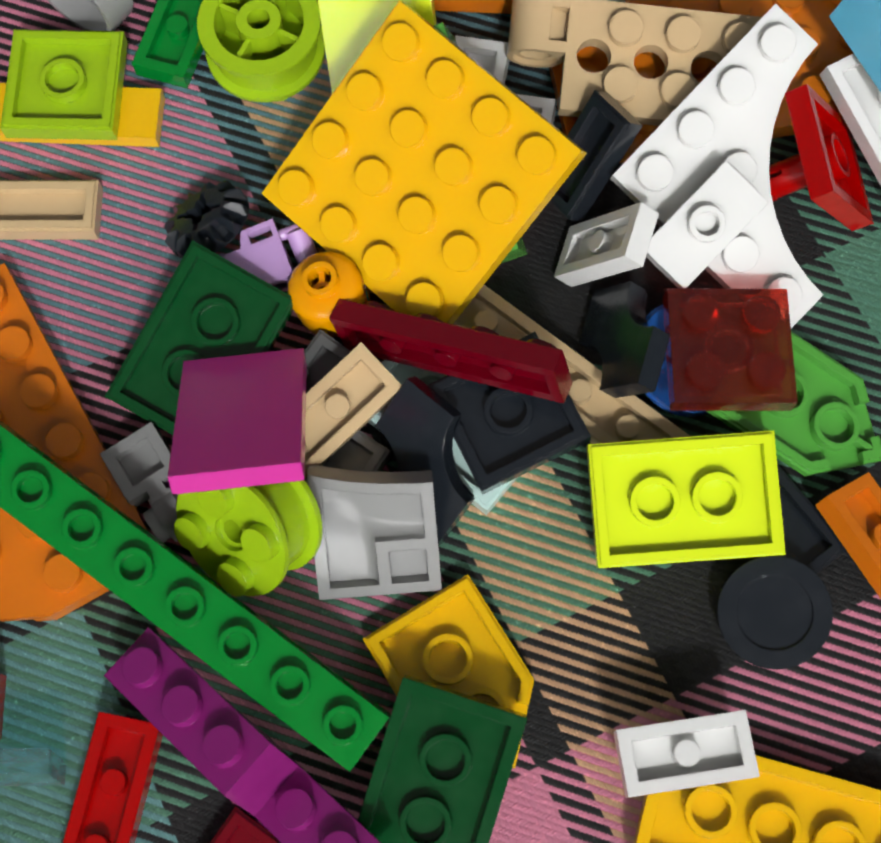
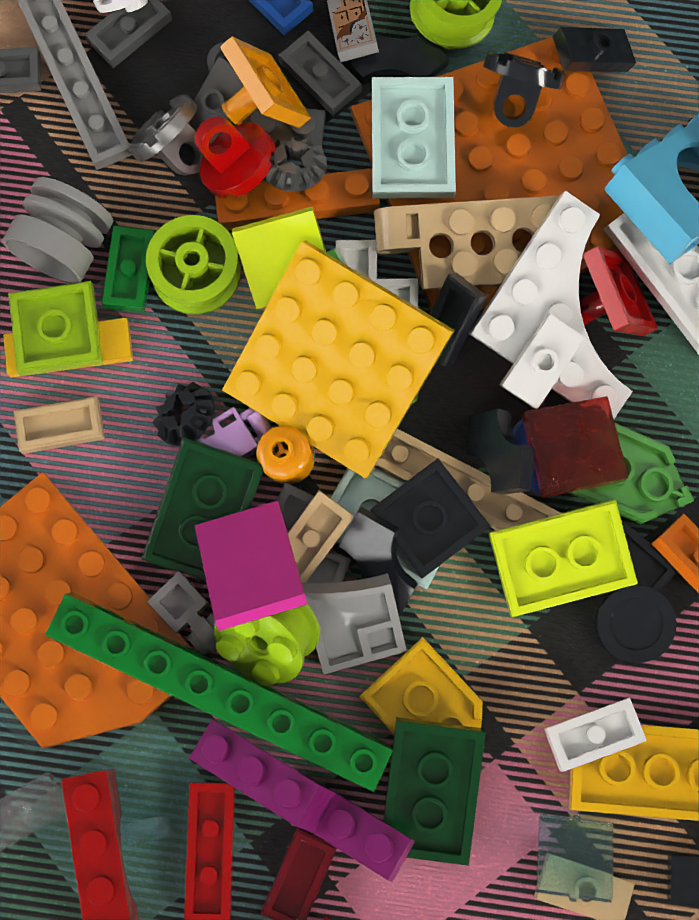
camera: 15 degrees left, 5 degrees up
dark red plate [329,299,573,404] -> none
white plate [554,202,659,287] -> none

